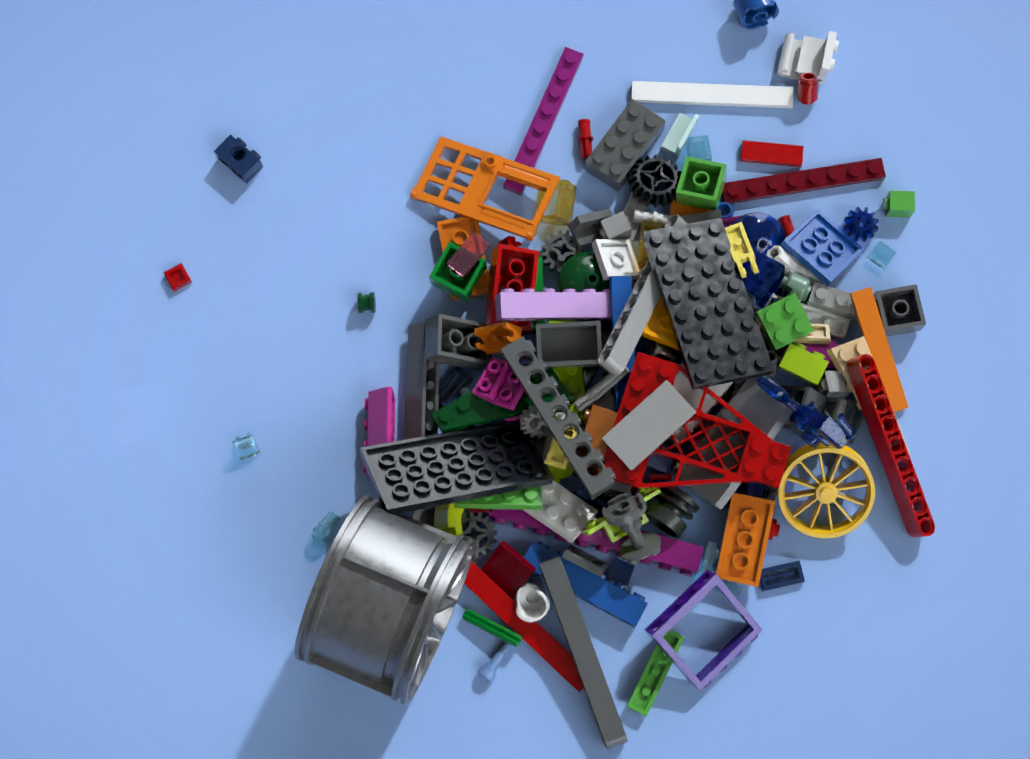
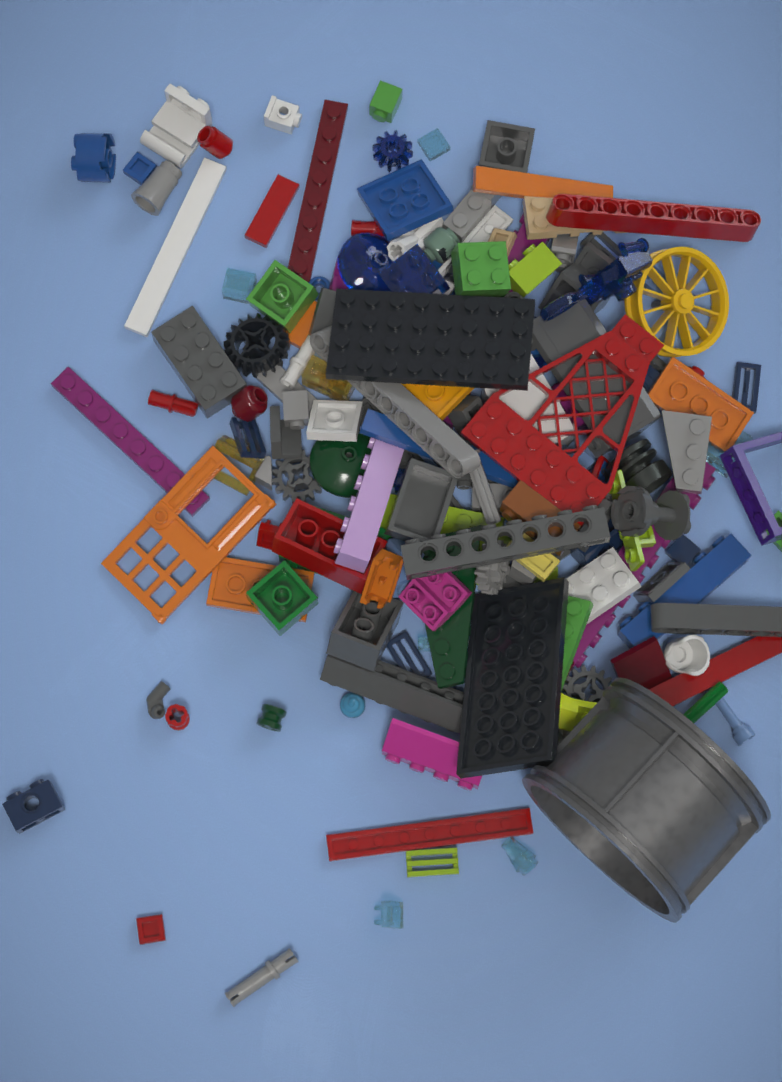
camera: 75 degrees left, 0 degrees up
clear pink tile [447,232,490,278] -> none
light grey tile [602,380,696,471] -> none
light aqua panel [661,113,699,158] -> none
light yellow hinge [725,222,759,279] -> none
none -> blue plate [123,152,157,185]
none -> light grey plant [131,160,182,216]
none -> dark grey arm [146,681,171,719]
none -> red bush [165,704,190,731]
none -> light grey pin [225,948,299,1007]
none -> dark blue tile [230,417,266,458]
none -> dark red head [231,385,268,422]
none -> light grey slope [255,456,272,491]
none -> white brick [264,95,302,135]
none -> red tile [326,808,533,862]
none -> dark azure plate [340,693,365,718]
none -> lime tile [406,848,459,878]
none -> light grey wedge [662,410,712,494]

